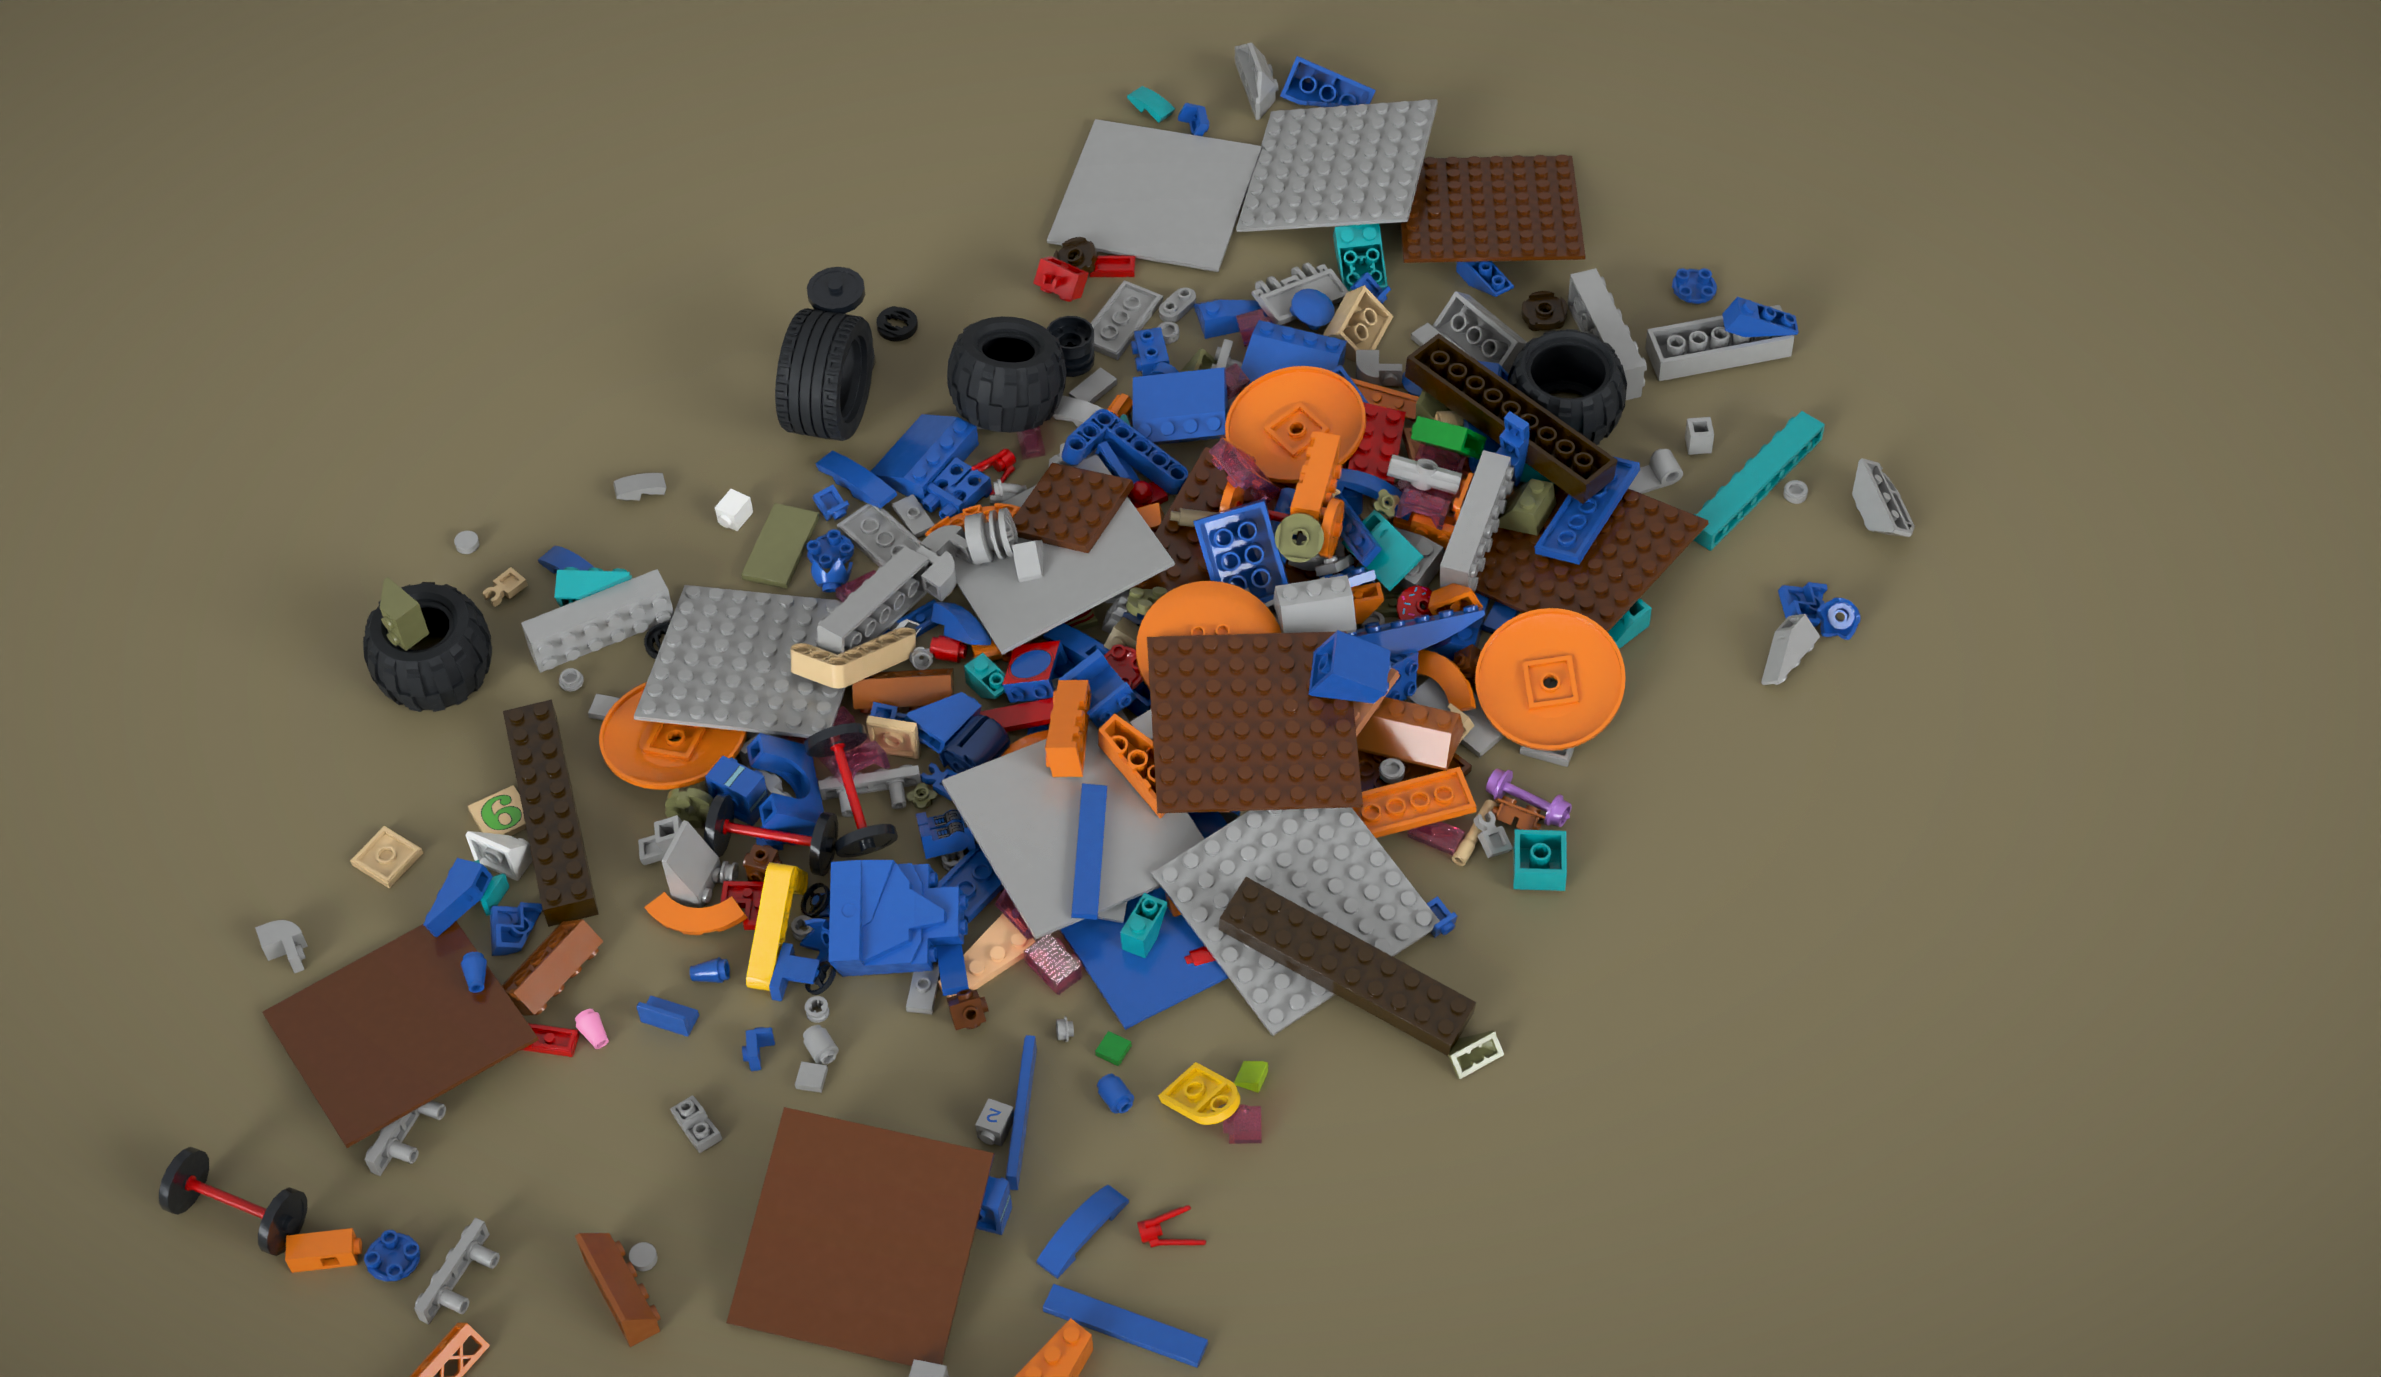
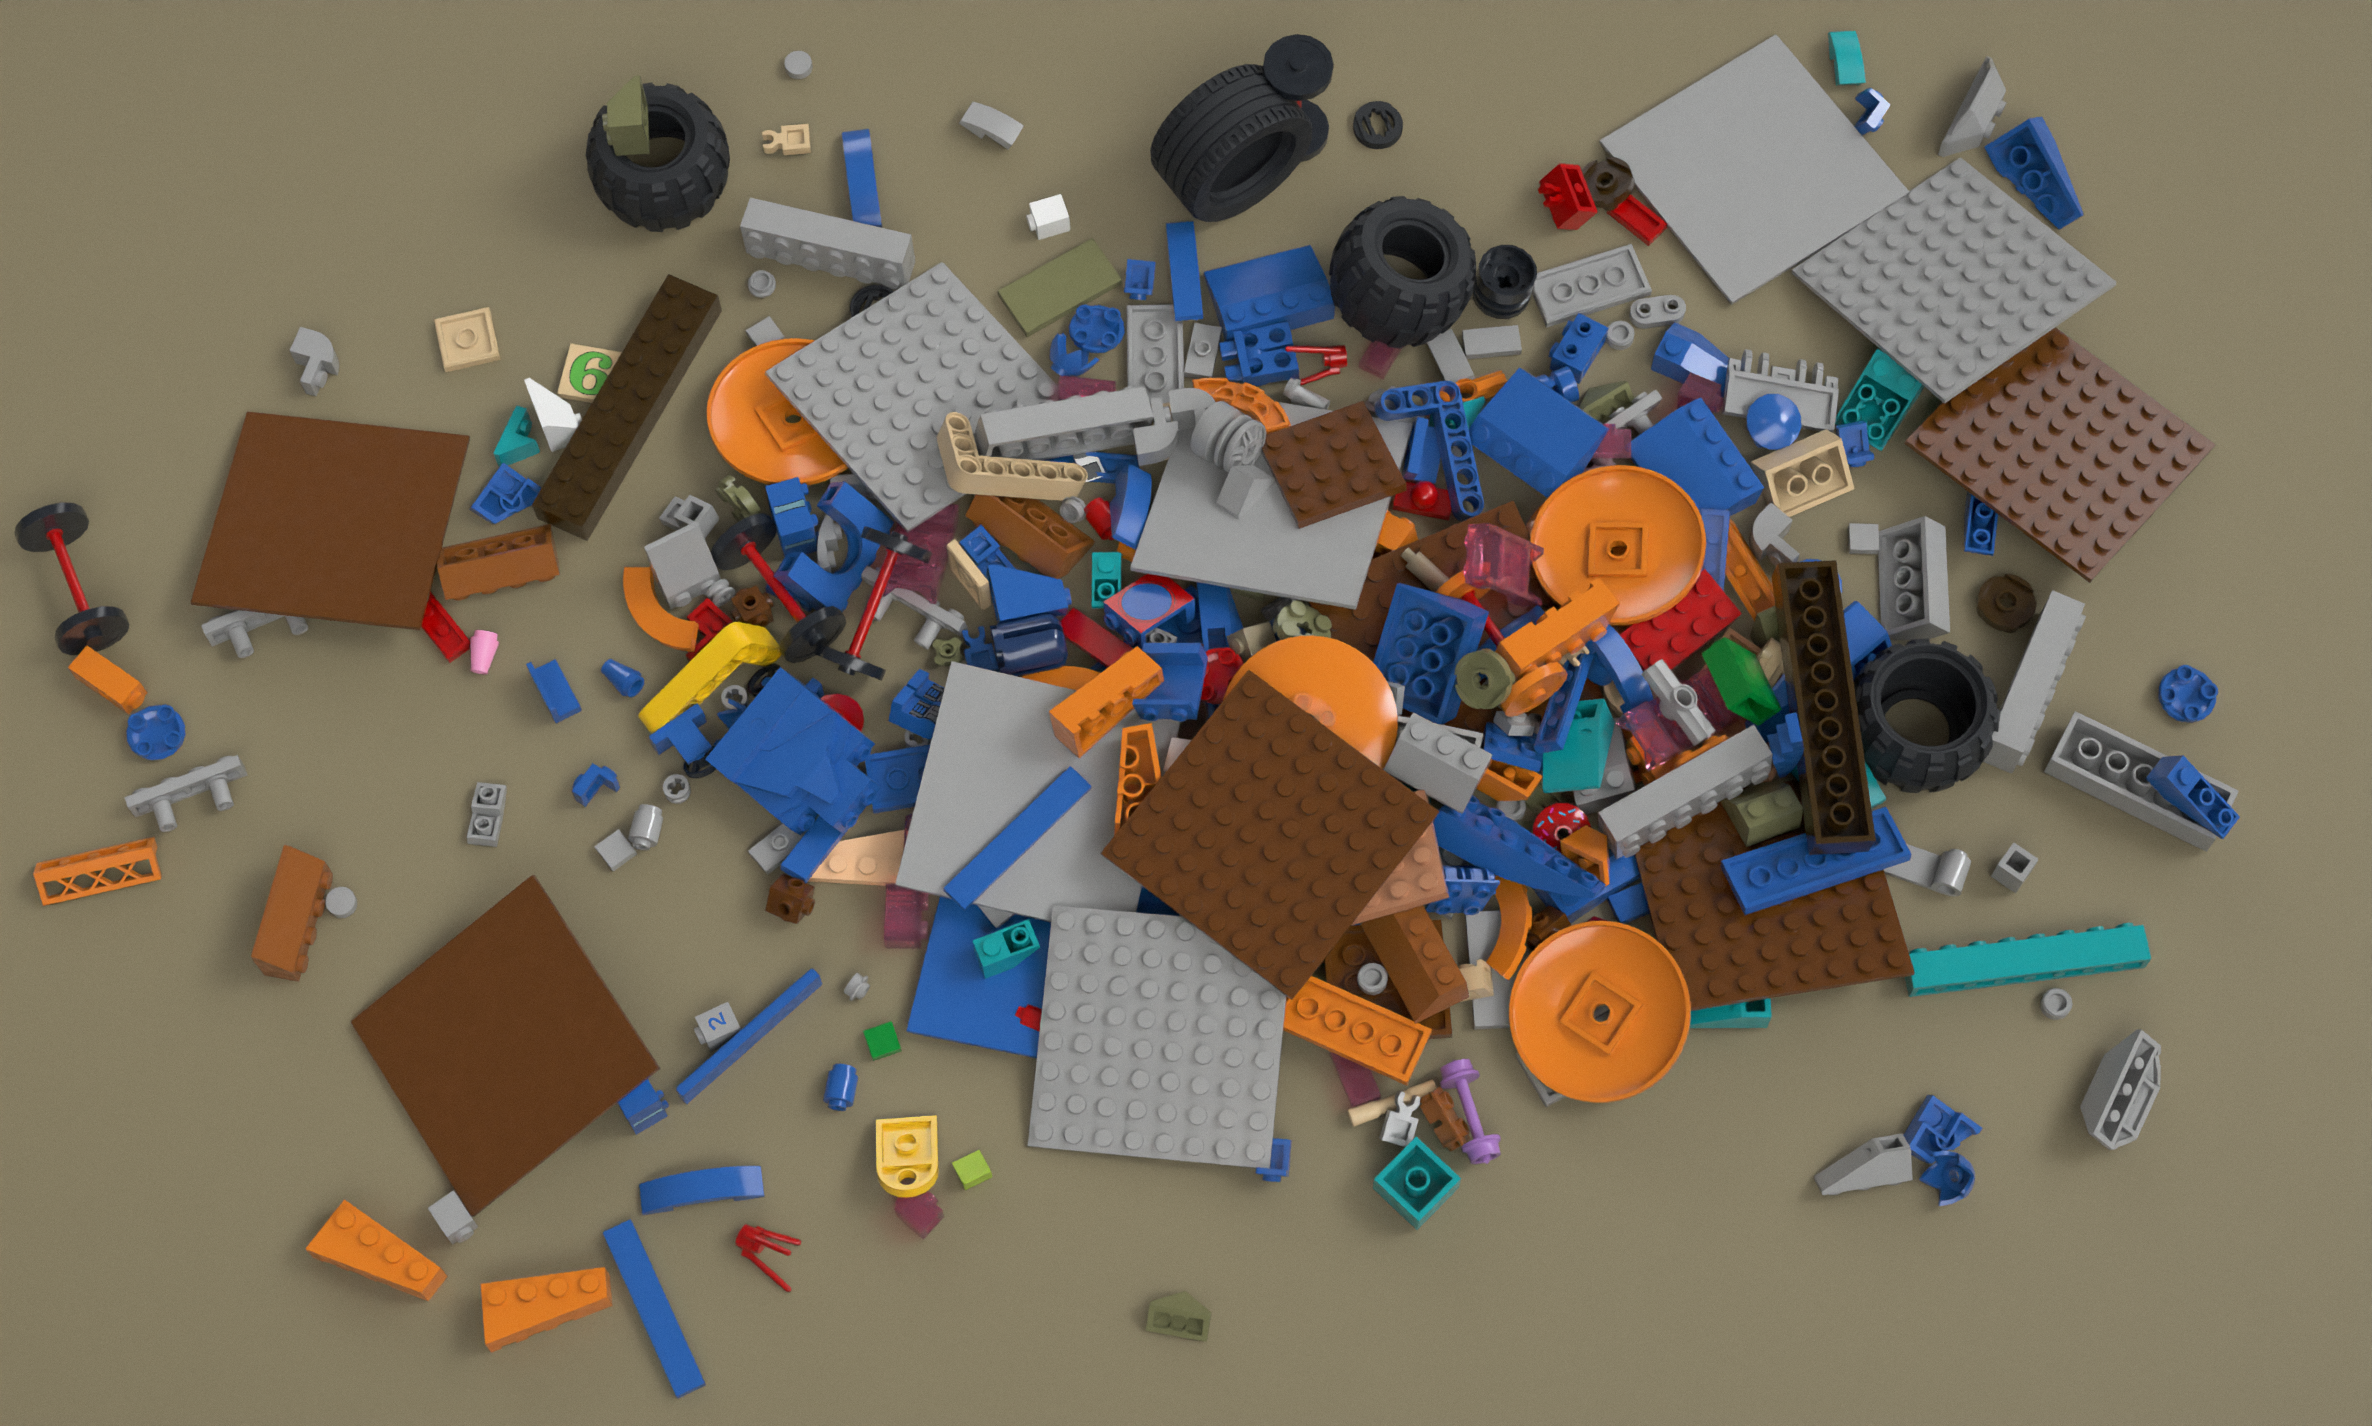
camera: 40 degrees right, 15 degrees up
blue slope [423,858,493,937] -> none
blue cone [461,952,487,993] -> none
teal slope [554,567,633,607] -> none
dark brown brick [1219,877,1476,1056] -> none
blue slope [1309,630,1392,704] -> none
olive plate [1373,489,1400,517] -> none

